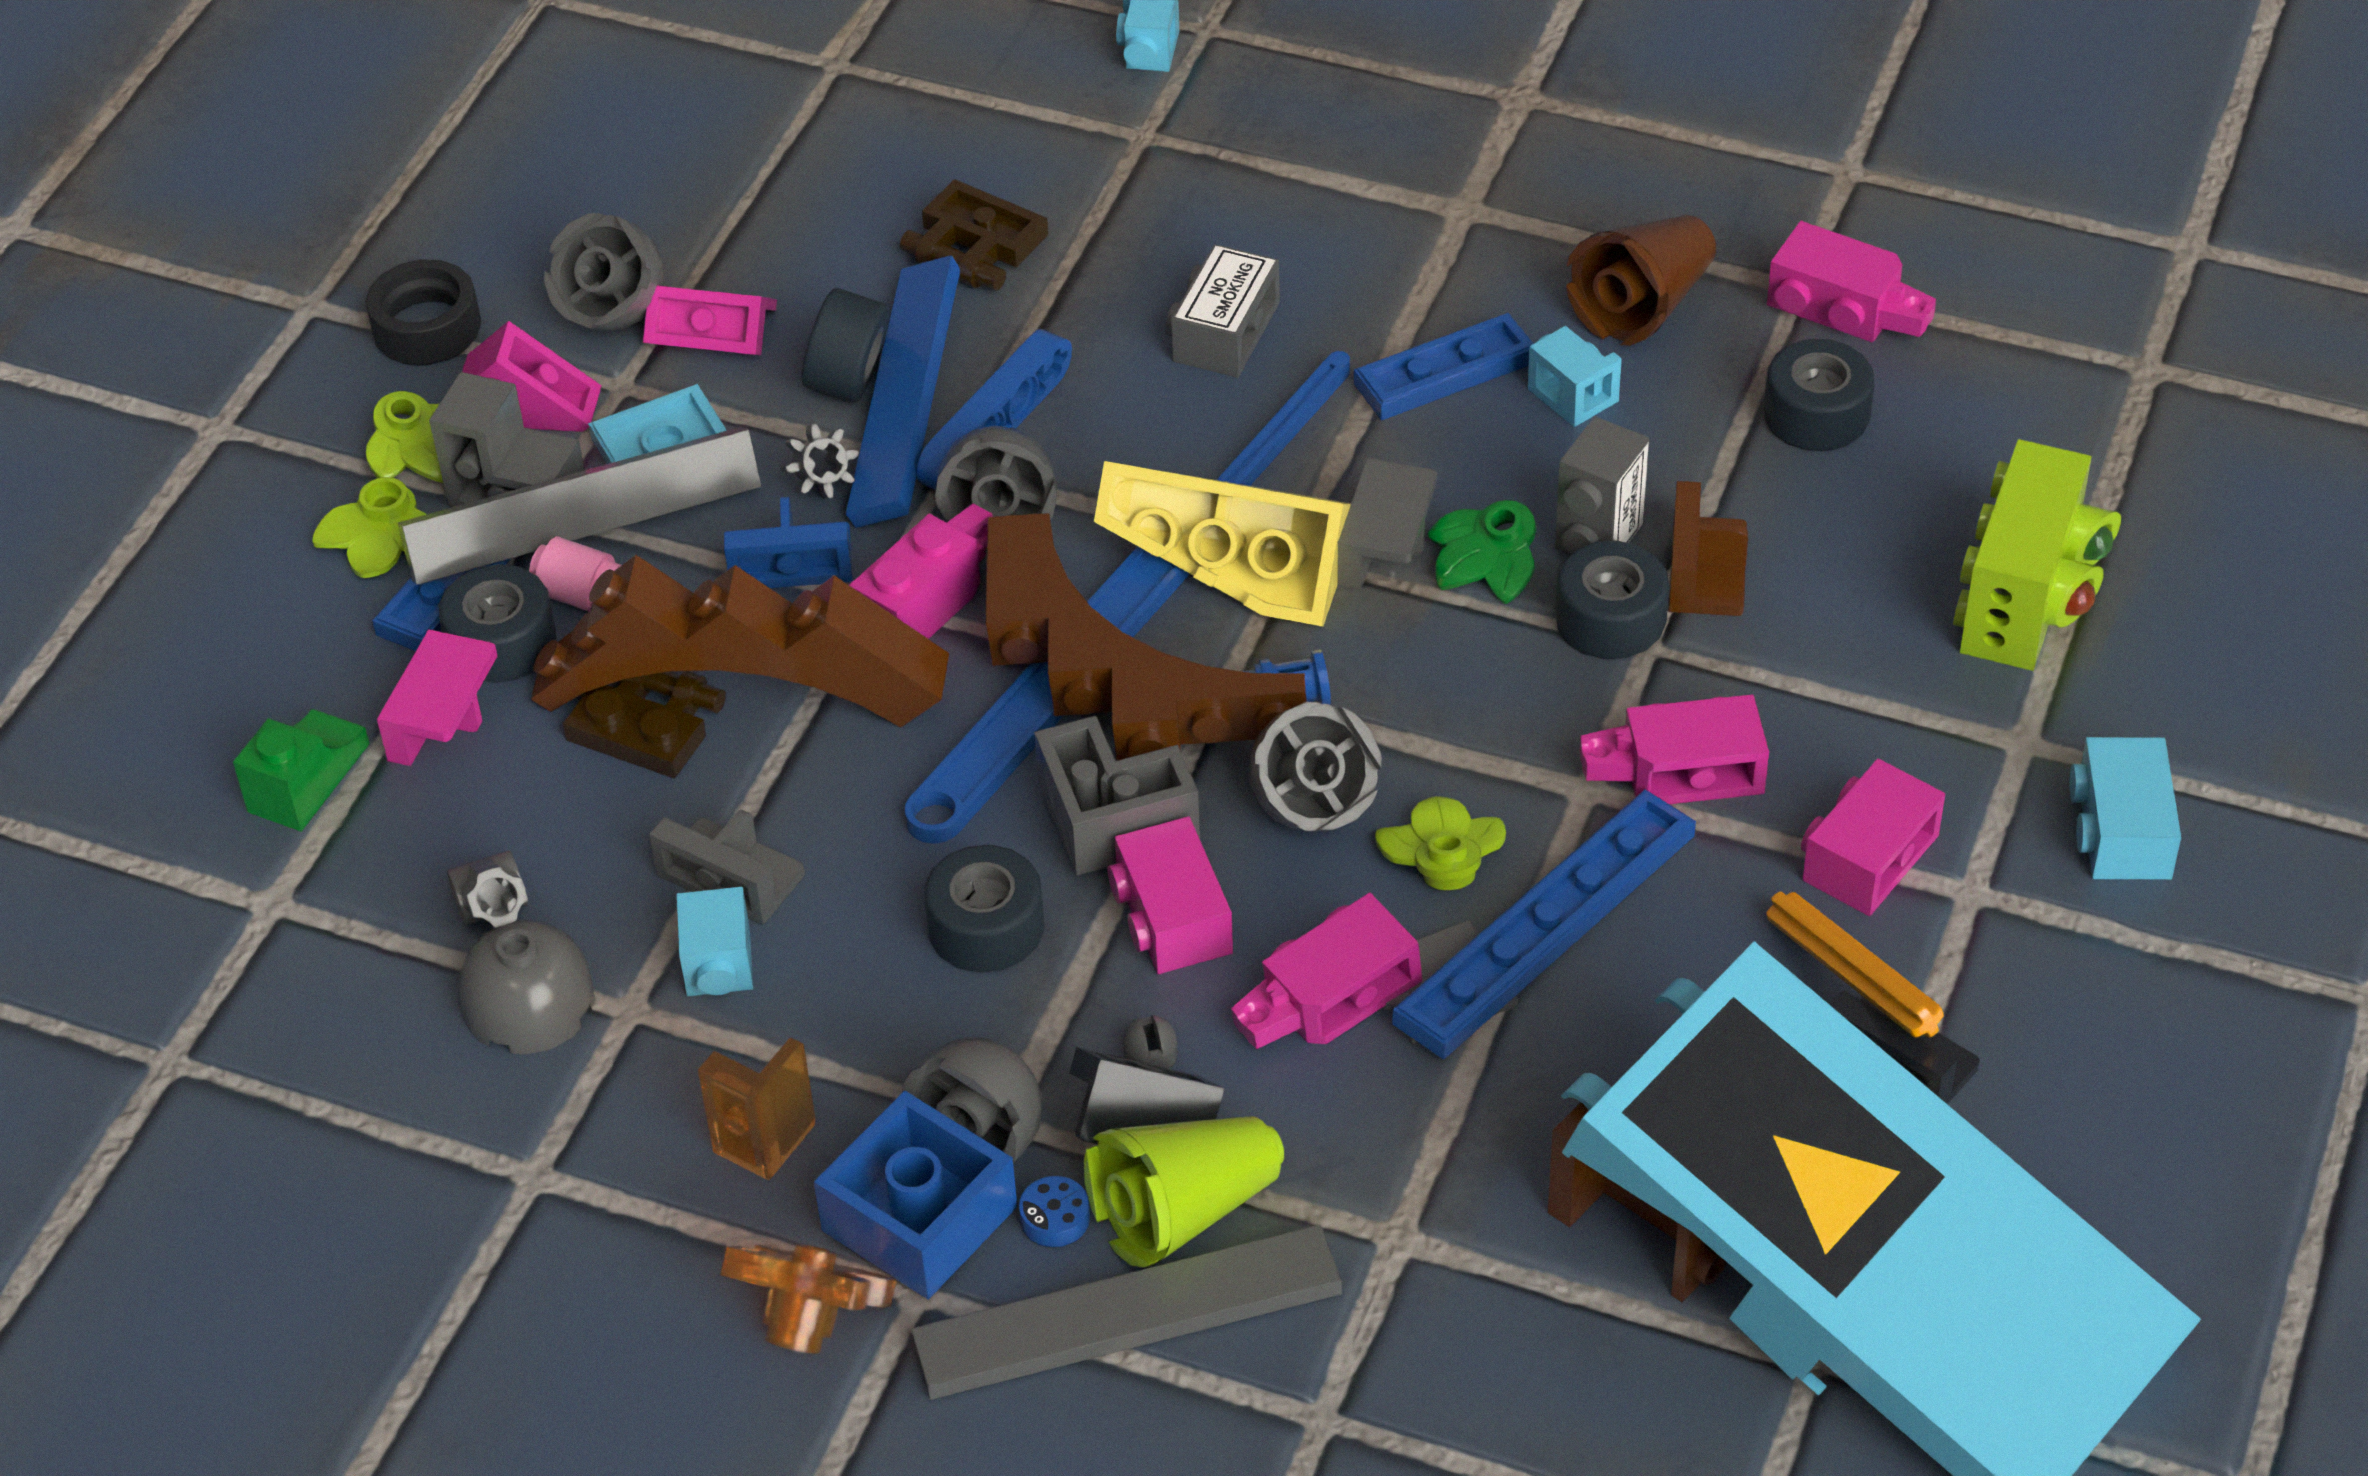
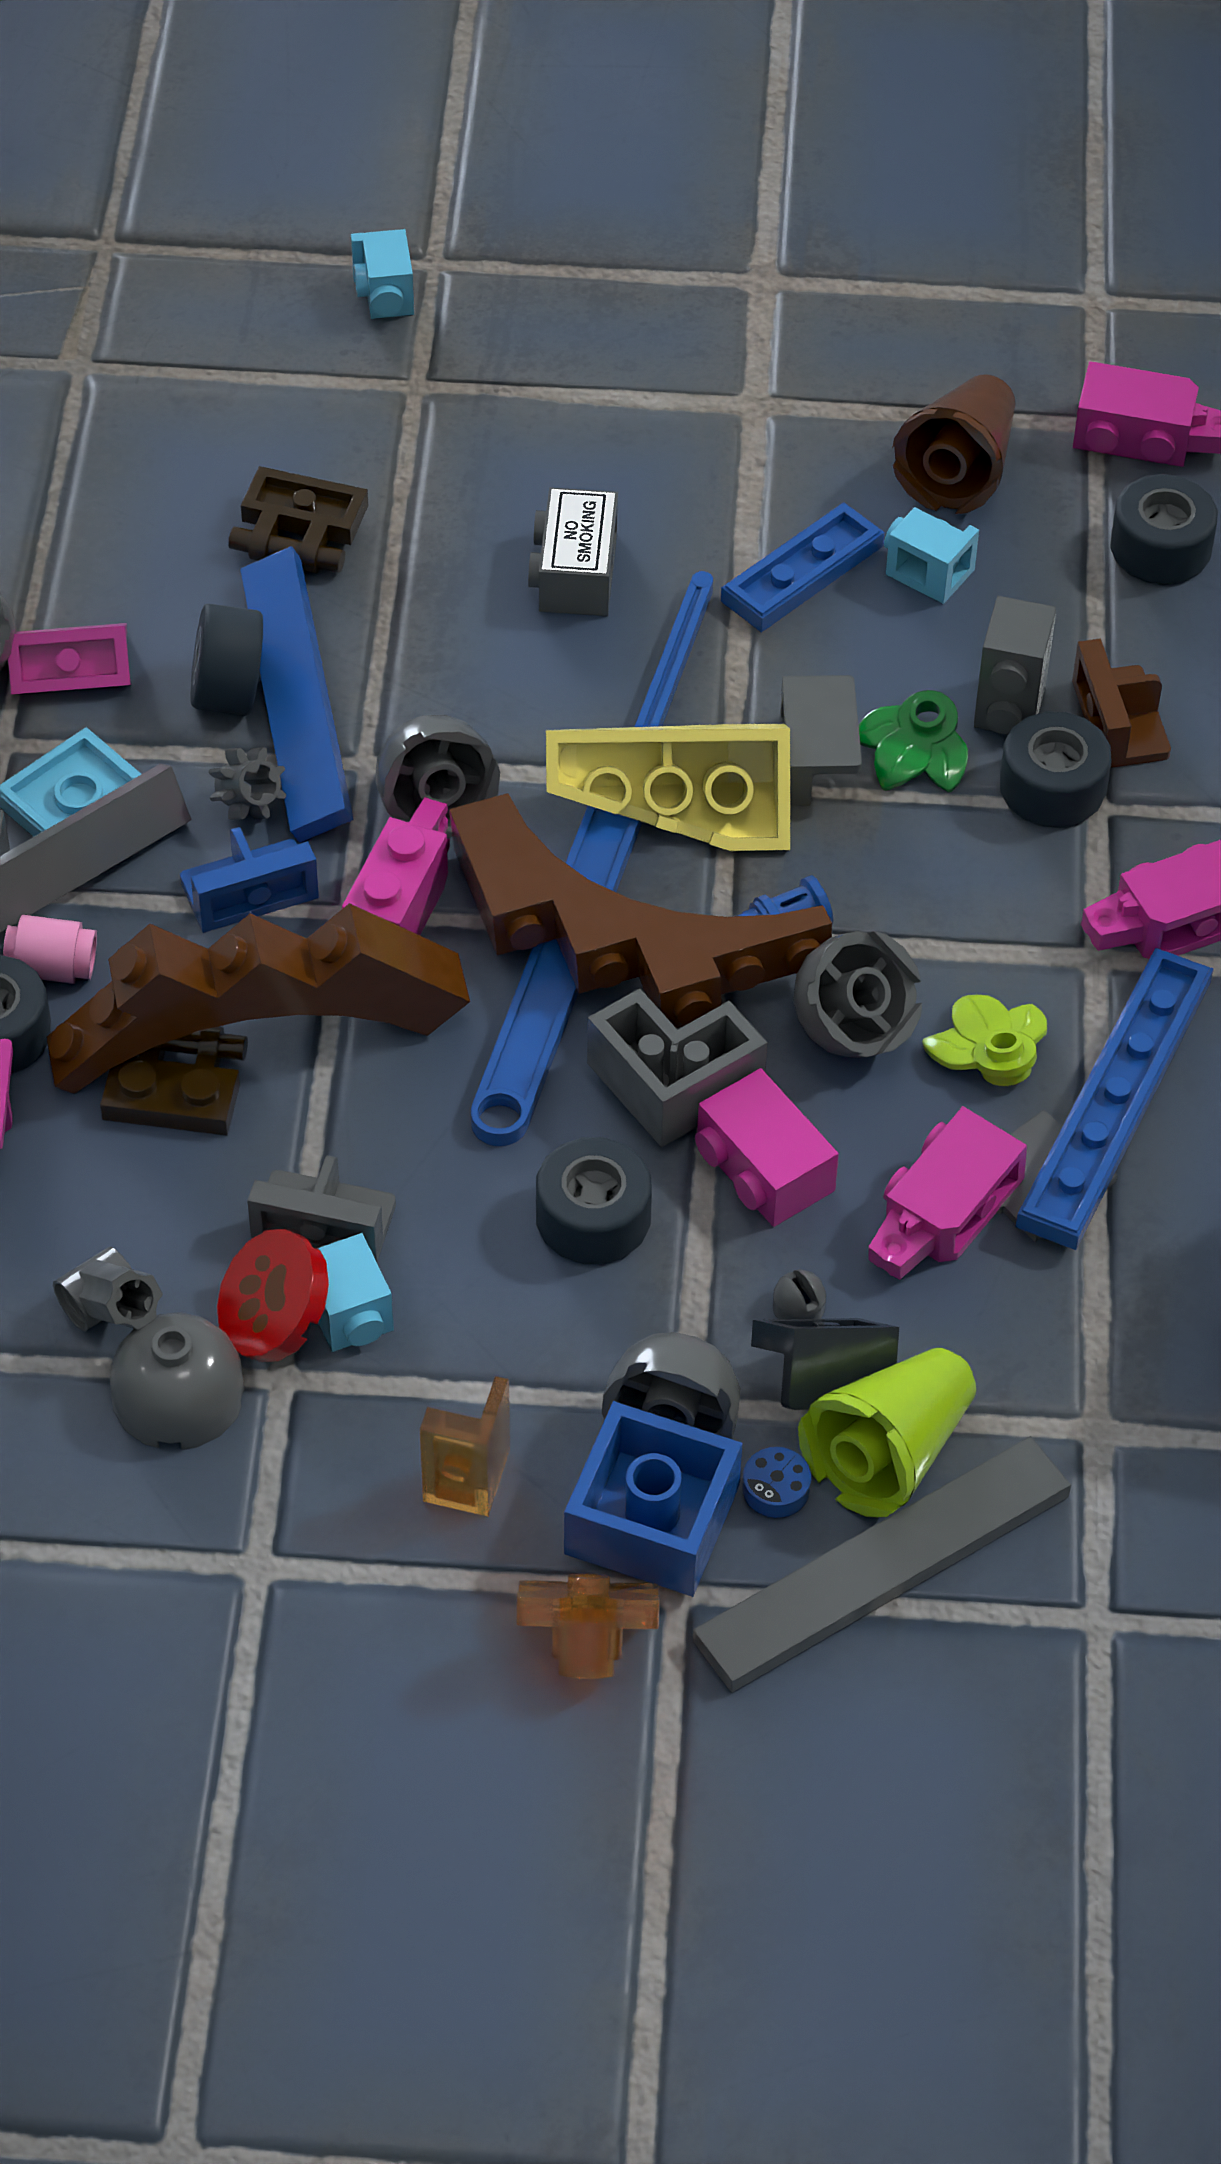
camera: 20 degrees left, 5 degrees up
blue beam [917,329,1072,490] -> none
none -> red tile [217,1229,329,1362]

